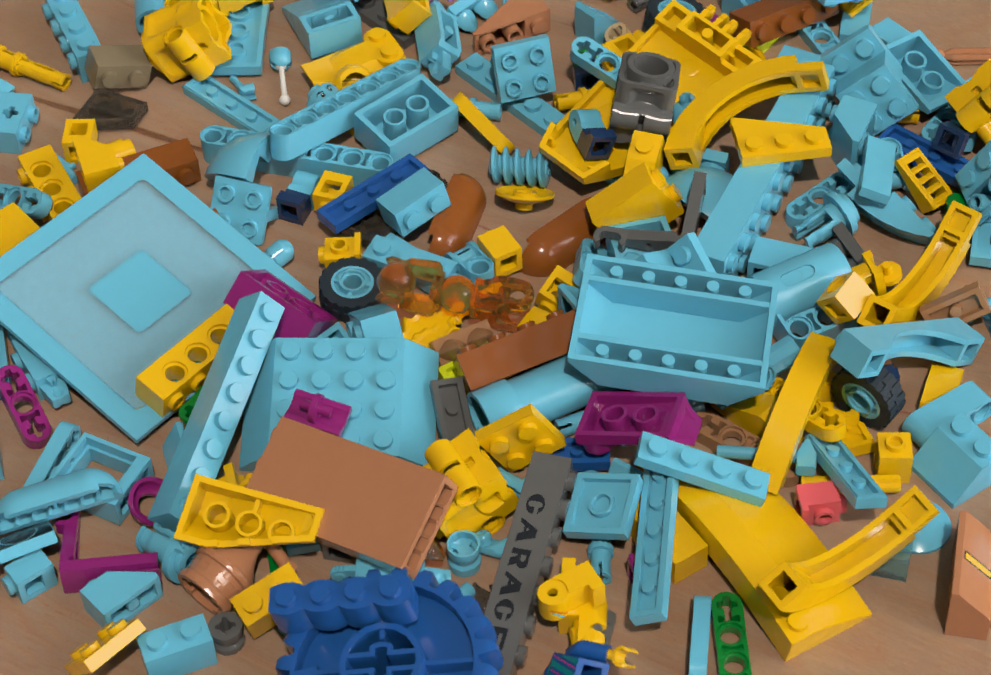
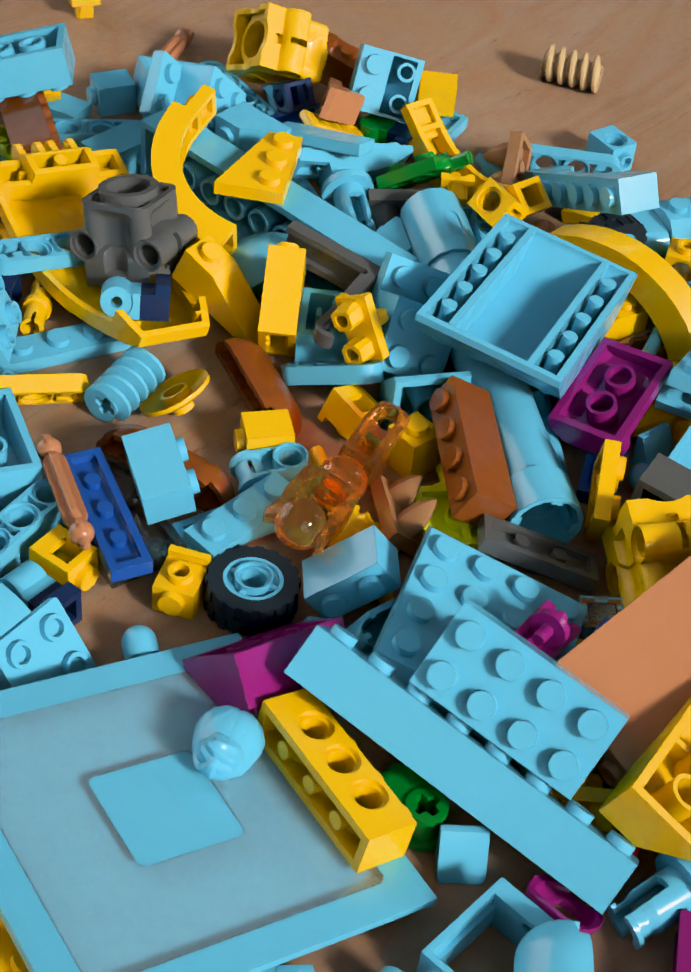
camera: 80 degrees left, 5 degrees down
none -> nougat wheel [37,434,95,550]
none -> medium azure hair [192,705,265,781]
none -> nougat slope [319,77,365,125]
none -> yellow hips [331,292,390,364]
none -> green plate [374,150,474,189]
none -> medium azure brick [409,601,630,800]

